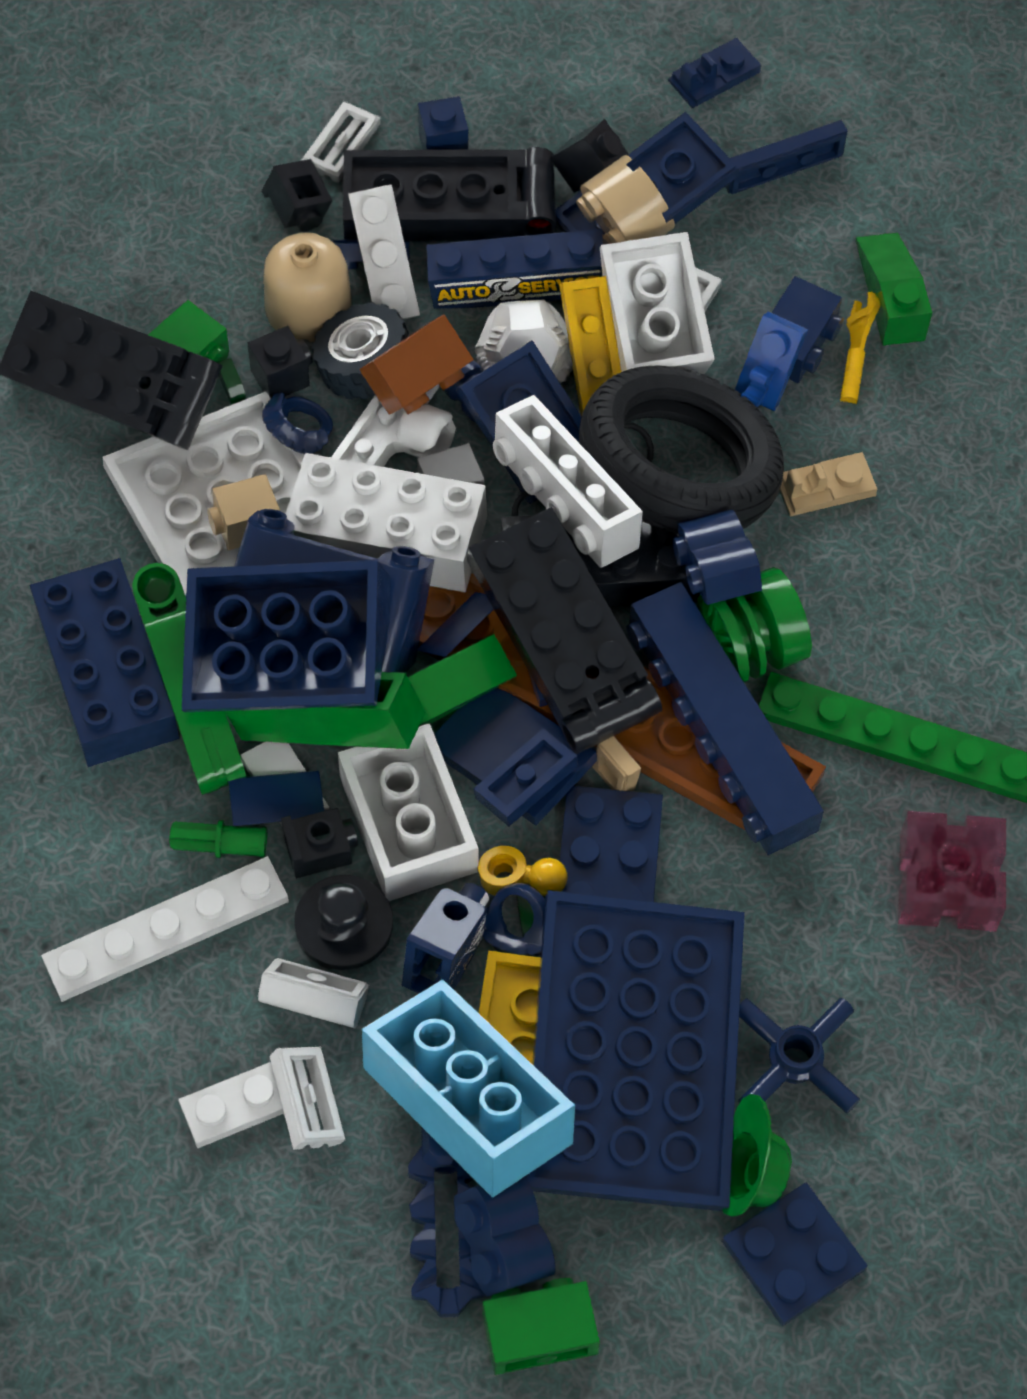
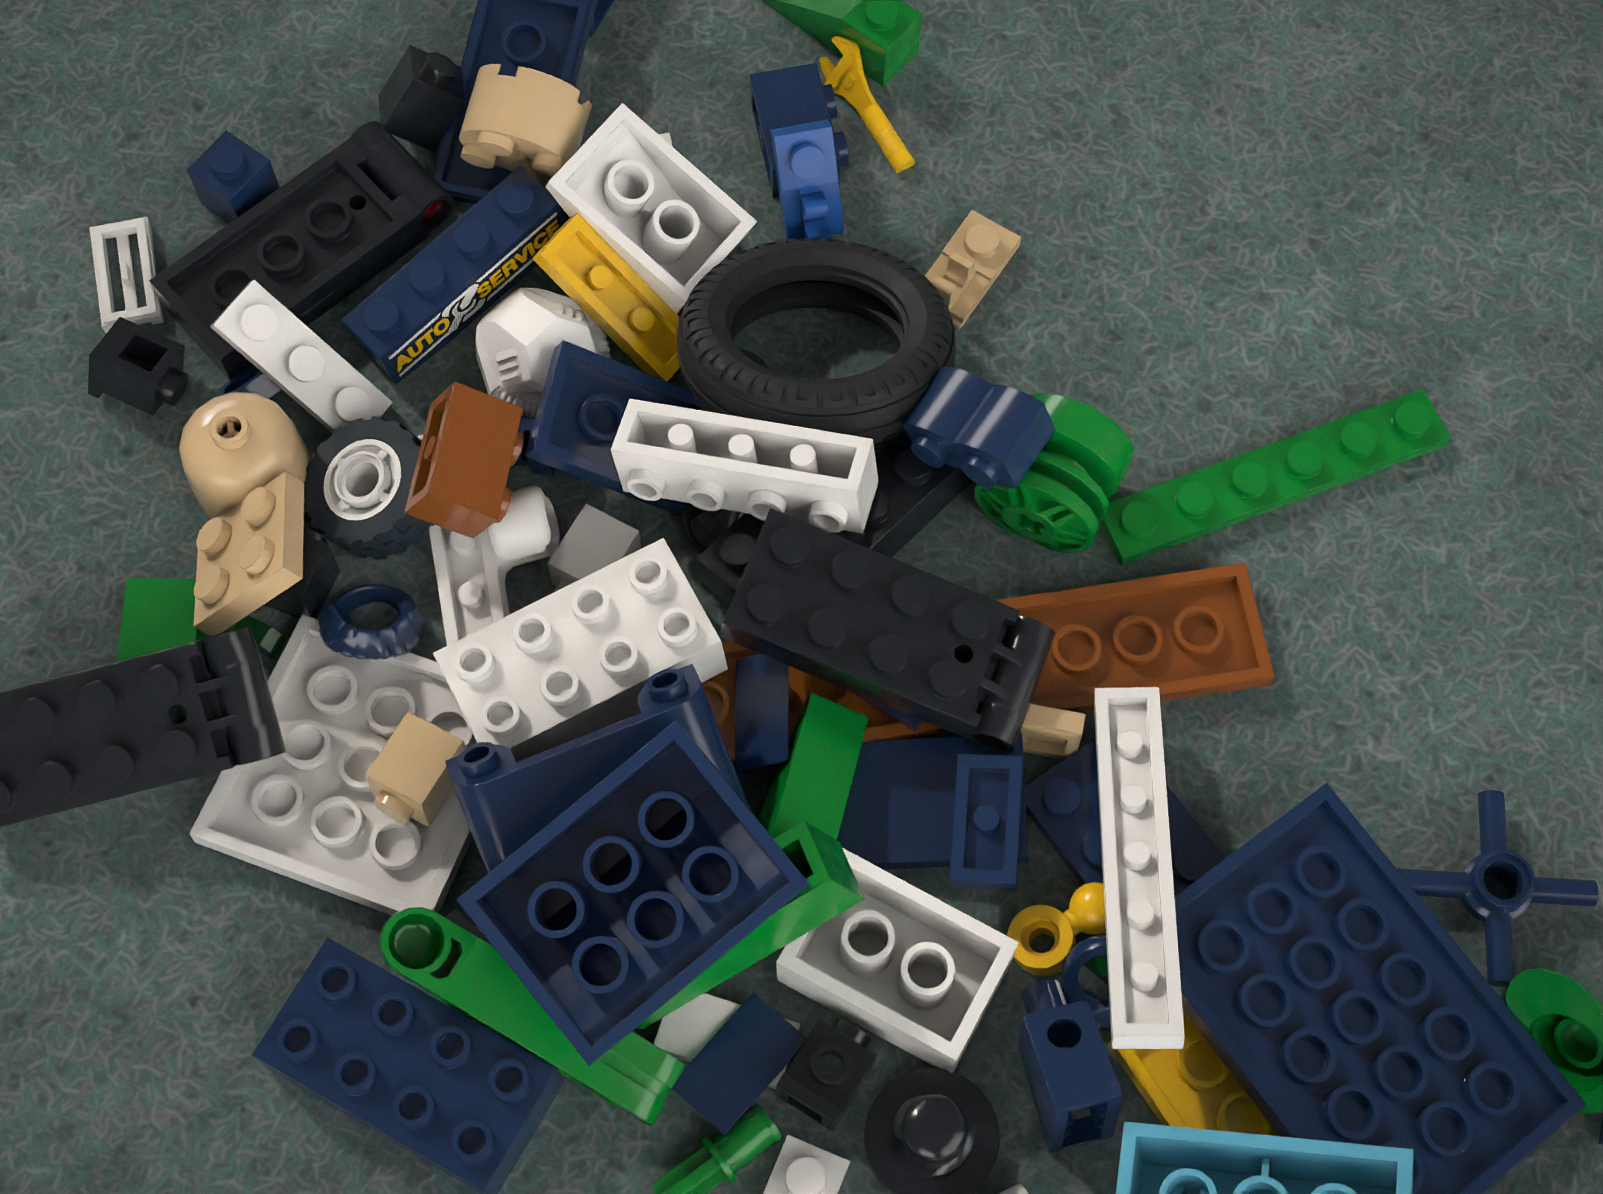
camera: 40 degrees left, 5 degrees up
dark blue brick [626,582,824,855] -> none
clear pink brick [898,811,1006,932] -> none
none -> tan plate [193,471,304,636]
none -> white plate [1094,687,1185,1049]

